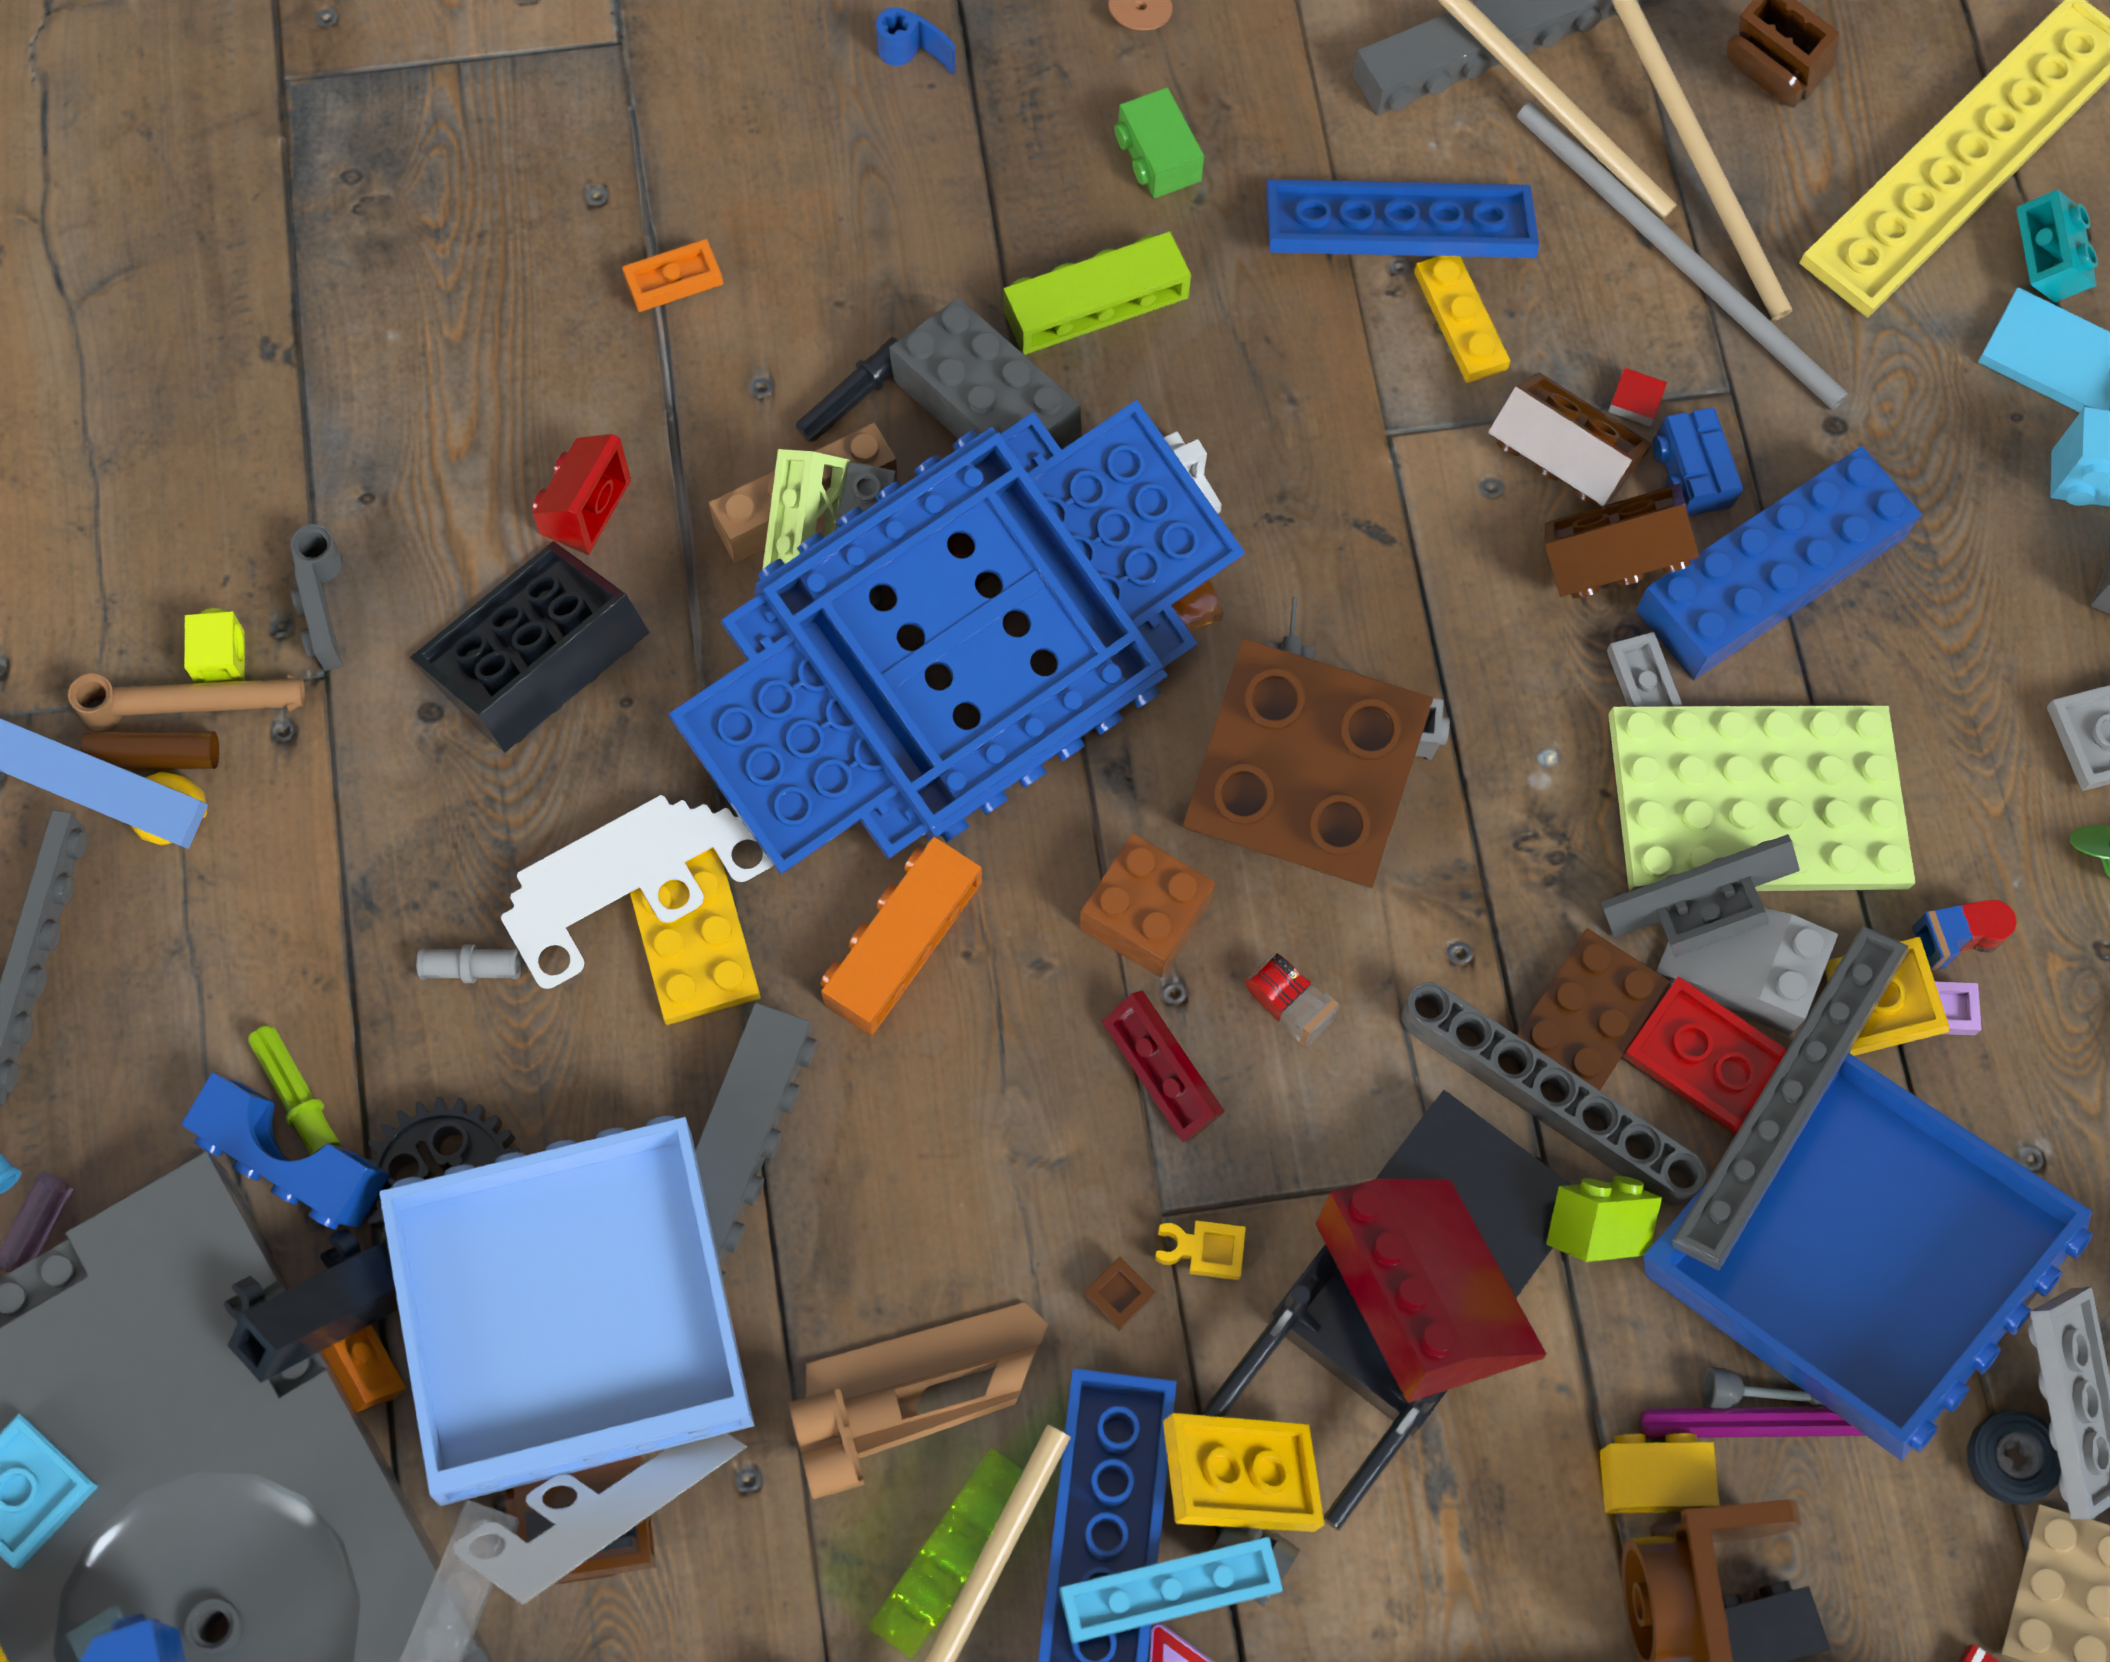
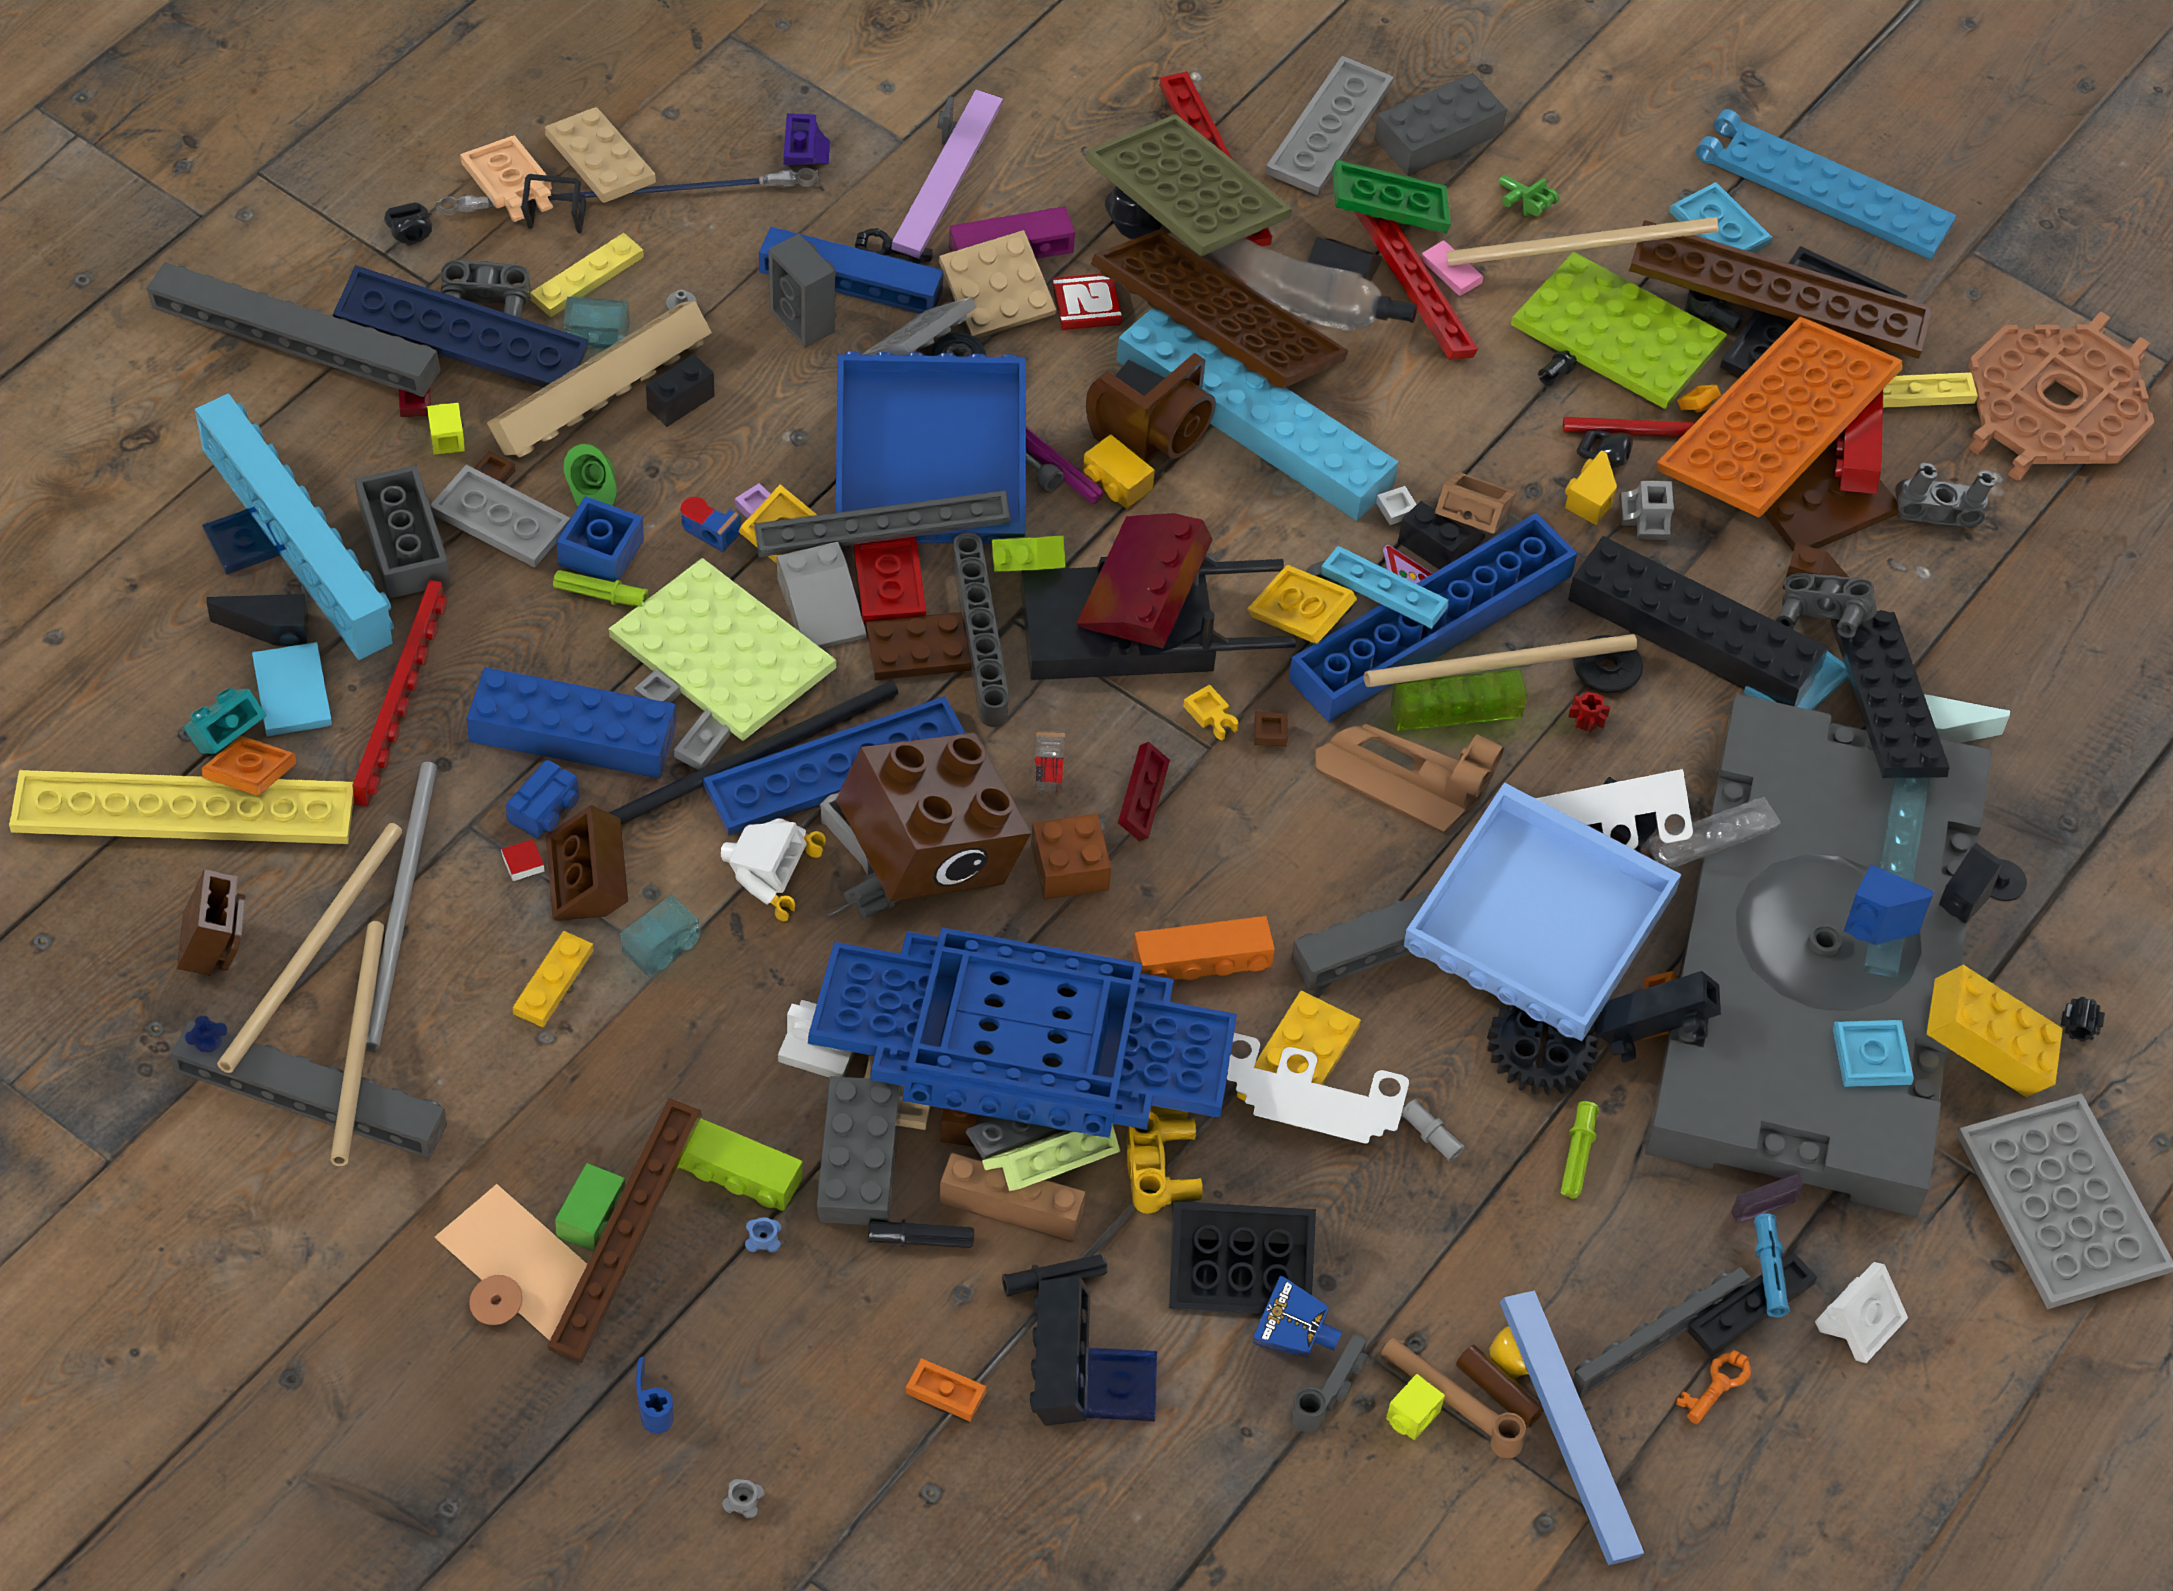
camera: 135 degrees left, 15 degrees down
blue arch [181,1072,390,1230] -> none
red slope [532,434,631,555] -> none
blue plate [1266,179,1539,258] -> none
reddish brown slope [1545,483,1699,599] -> none
dark grey bracket [1601,834,1800,957] -> none
none -> orange tile [202,736,296,796]
none -> red plate [352,580,447,807]
none -> light nougat sticker [434,1184,587,1341]
none -> reddish brown plate [548,1098,702,1363]
none -> lime axle [553,570,649,607]
none -> blue brick [557,496,644,582]
none -> black piece [608,680,898,825]
none -> clear light blue brick [621,895,700,976]
none -> light grey plate [634,669,681,703]
none -> blue plate [703,696,966,836]
none -> white torso [721,818,826,921]
none -> light grey plate [722,1479,764,1518]
none -> medium blue plate [745,1217,781,1252]
none -> black axle [1002,1254,1108,1297]
none -> black brick [1030,1276,1091,1426]
none -> clear blue tile [1087,1348,1157,1421]
none -> yellow piece [1126,1110,1203,1214]
none -> blue torso [1253,1276,1343,1358]

